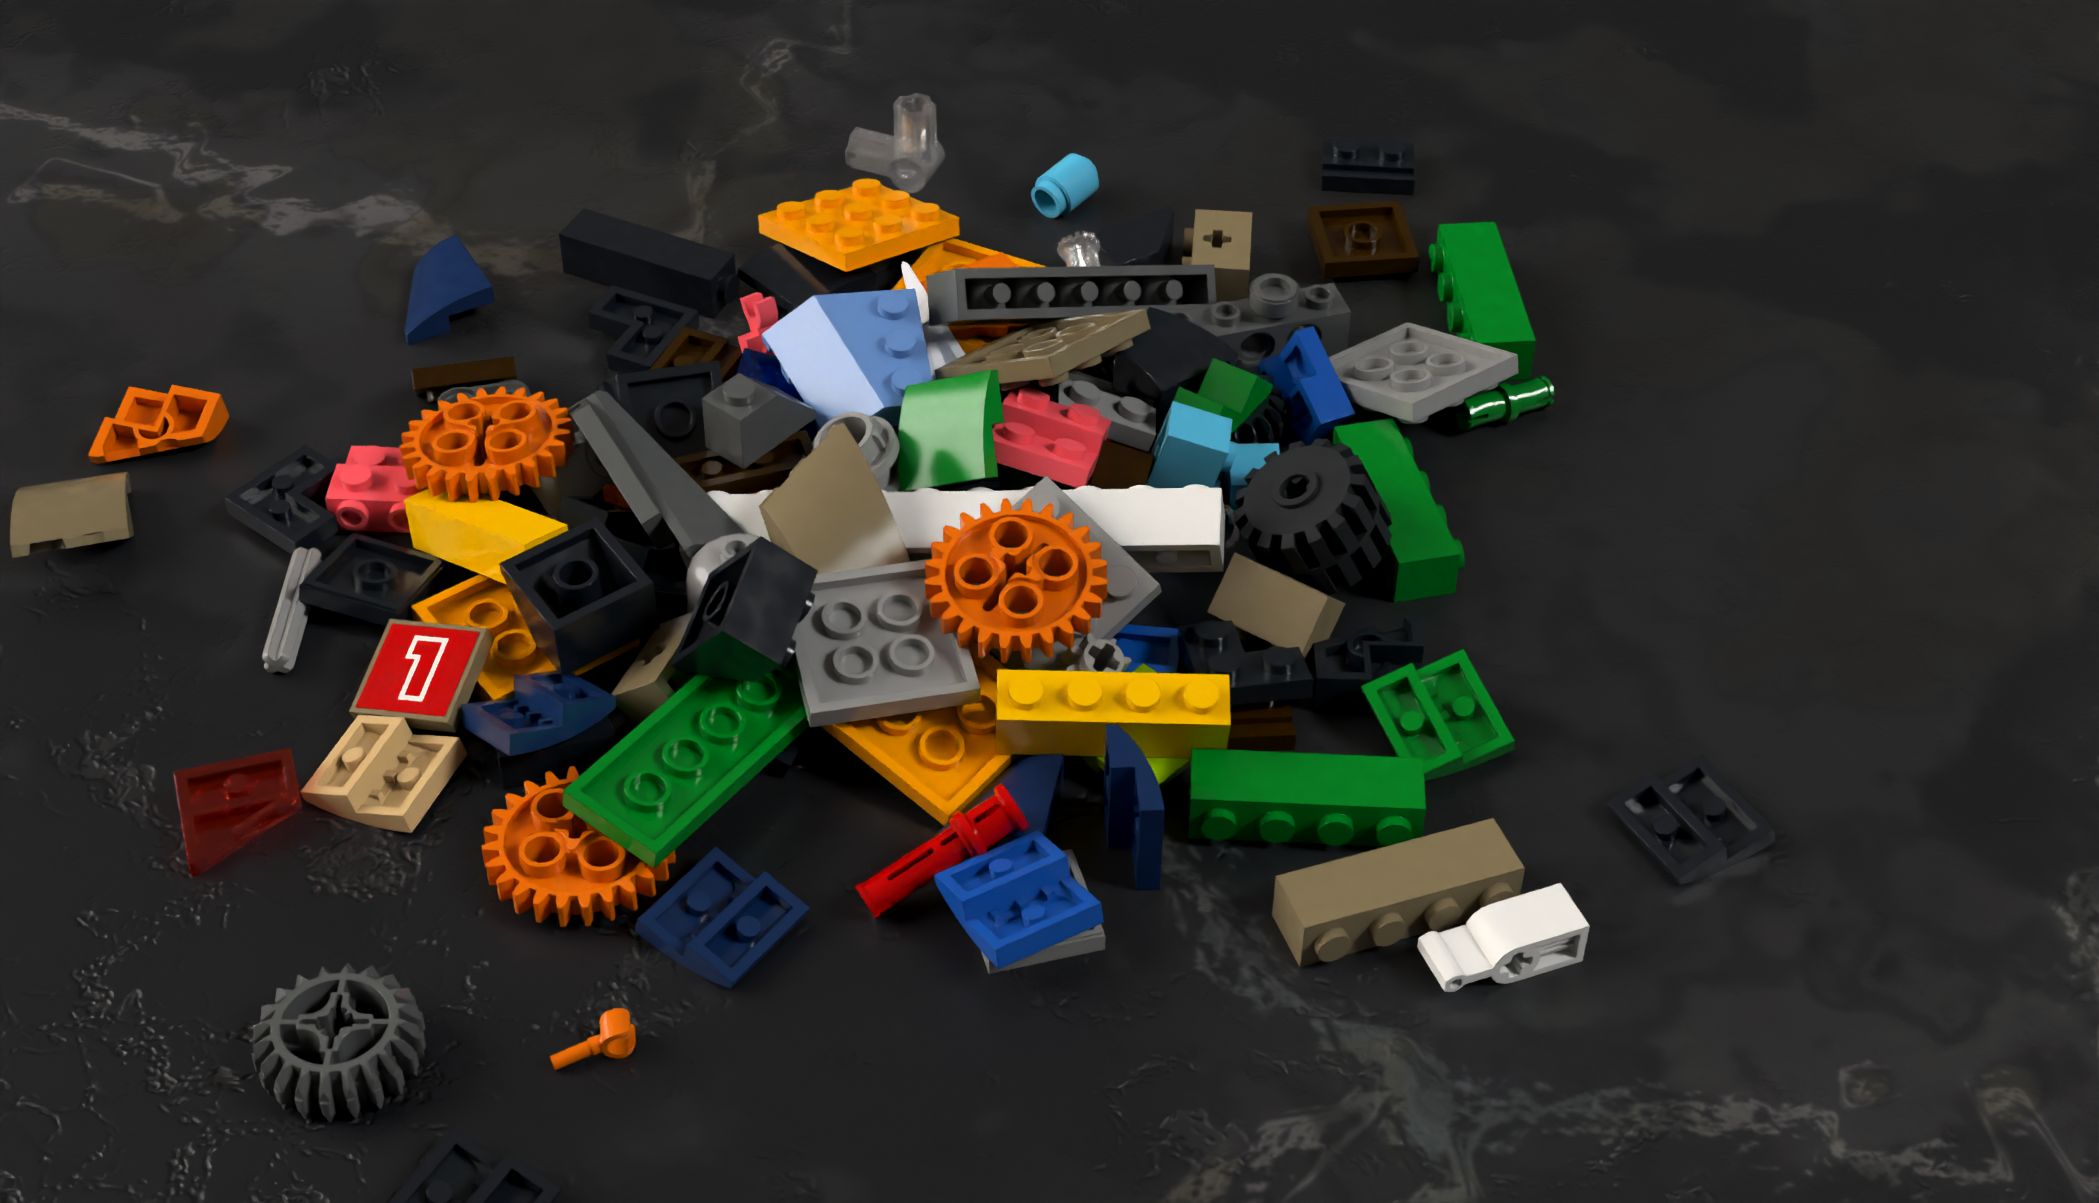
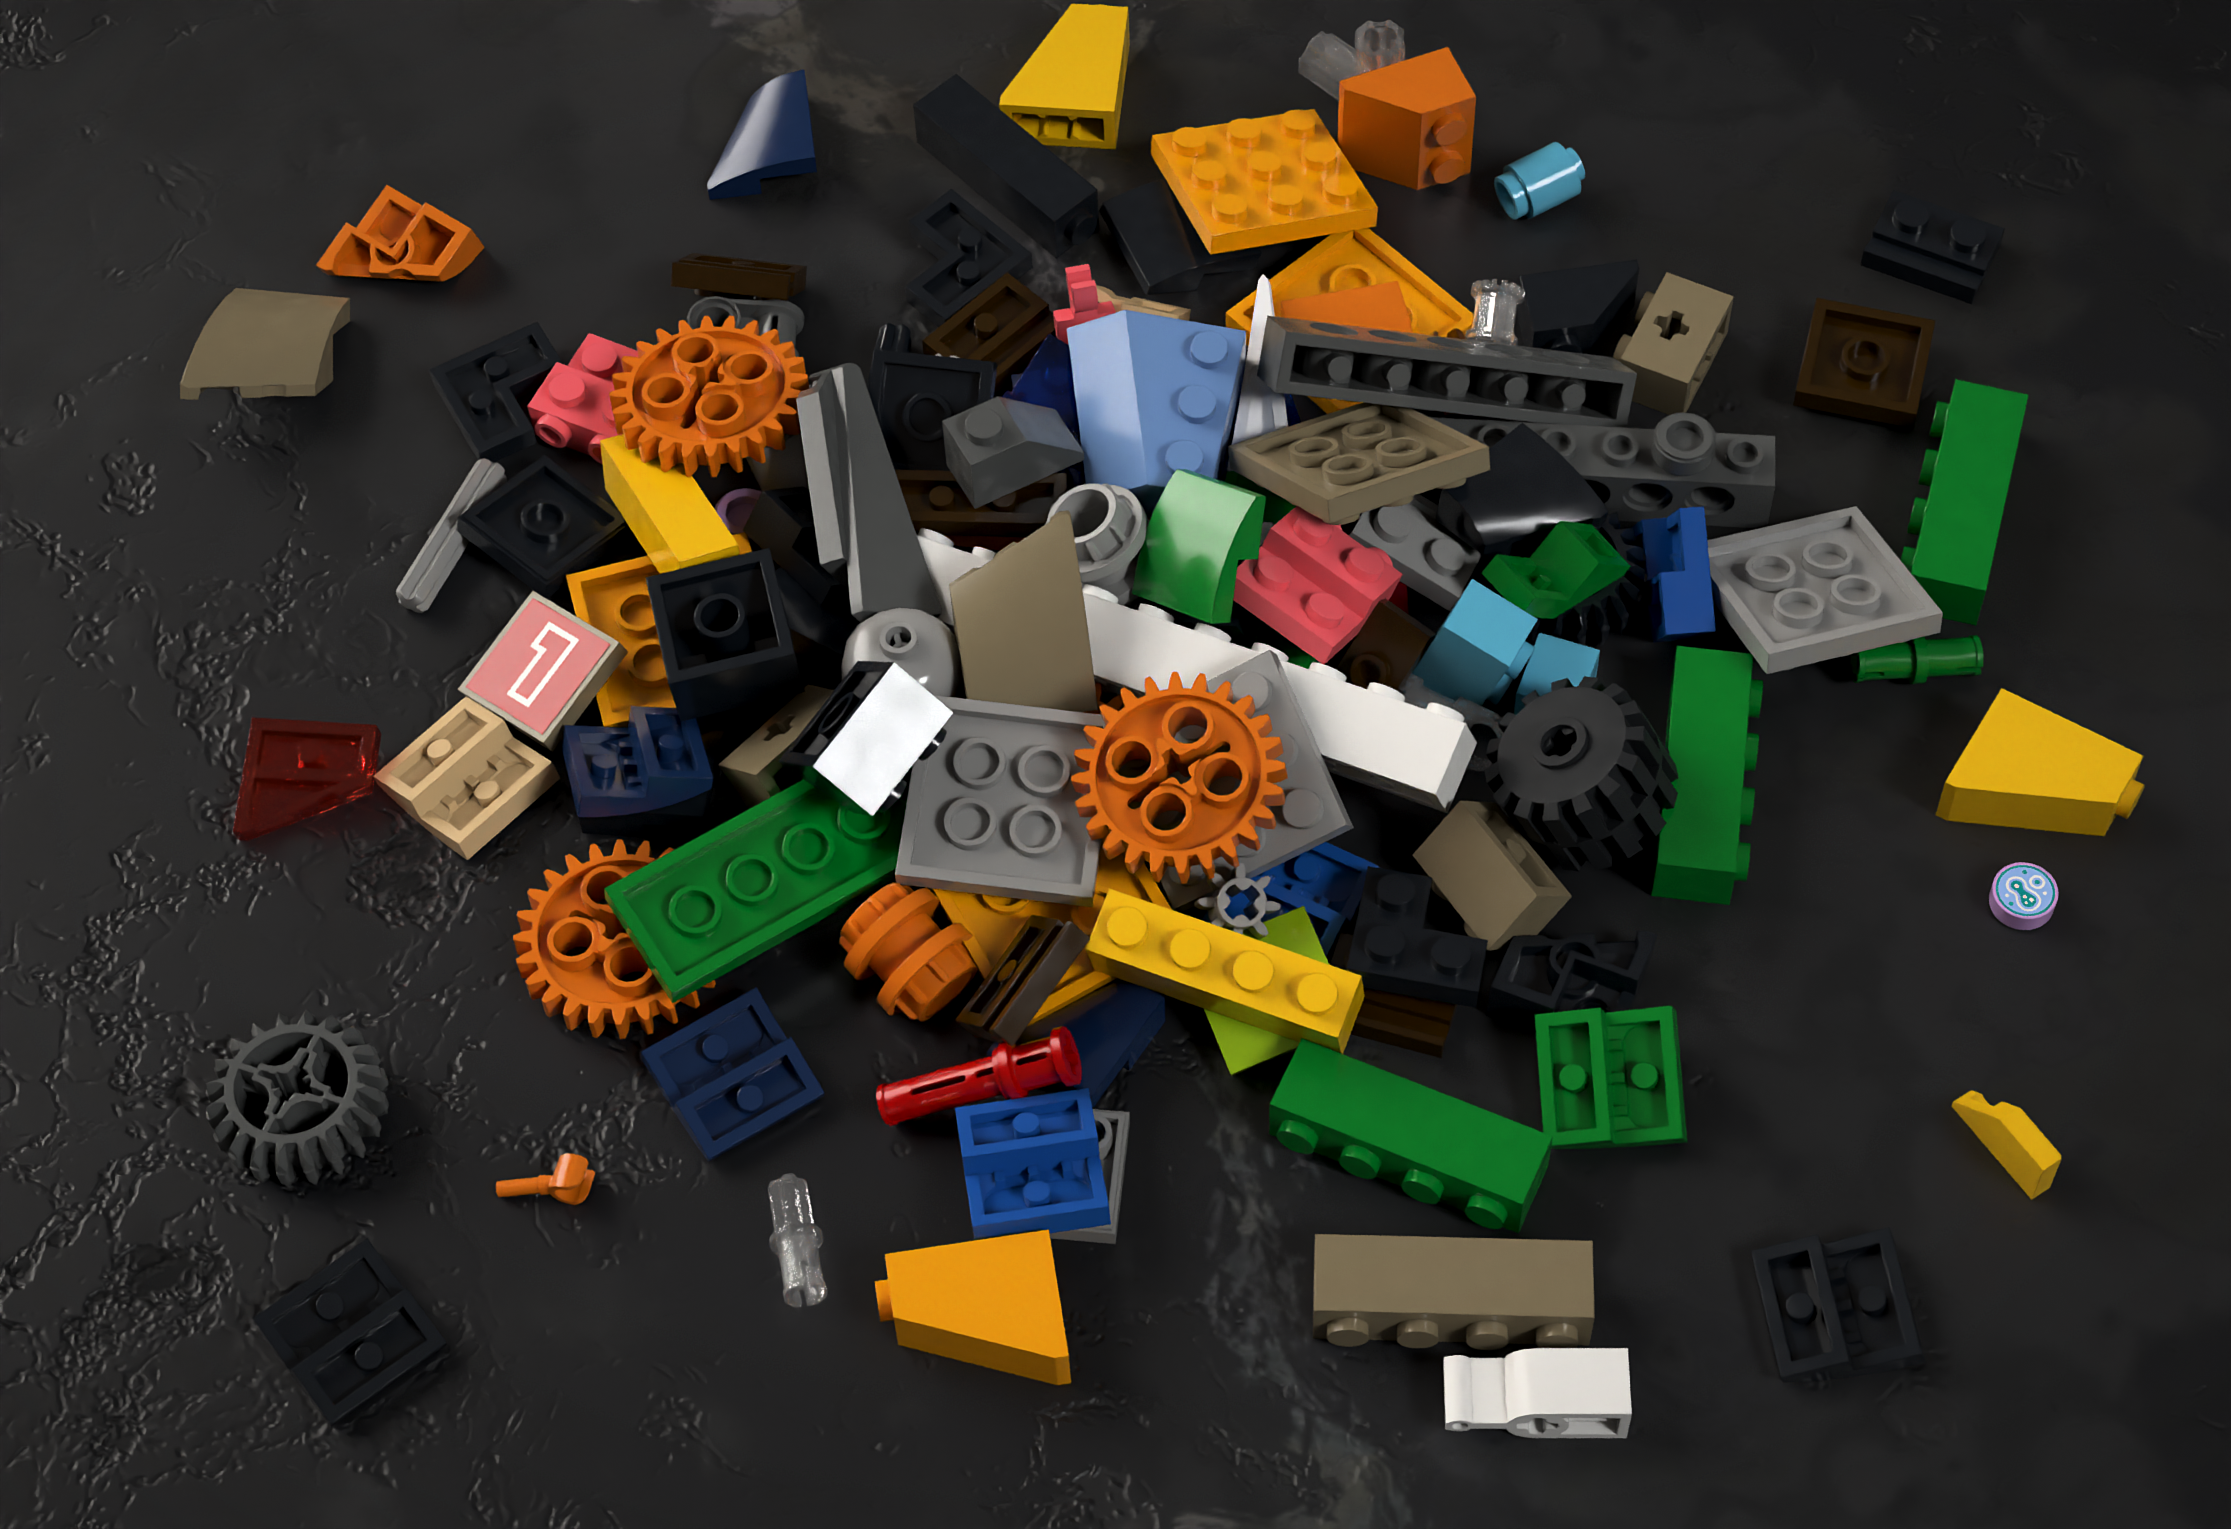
camera: 25 degrees right, 15 degrees up
dark blue slope [1103,724,1165,891] -> none
none -> clear axle [767,1173,828,1307]
none -> orange piece [839,882,978,1022]
none -> light orange slope [875,1229,1071,1385]
none -> dark brown plate [955,915,1090,1046]
none -> yellow slope [999,4,1130,150]
none -> orange slope [1337,47,1476,190]
none -> yellow slope [1936,688,2145,836]
none -> yellow tile [1952,1090,2062,1200]
none -> tile [1989,862,2058,930]

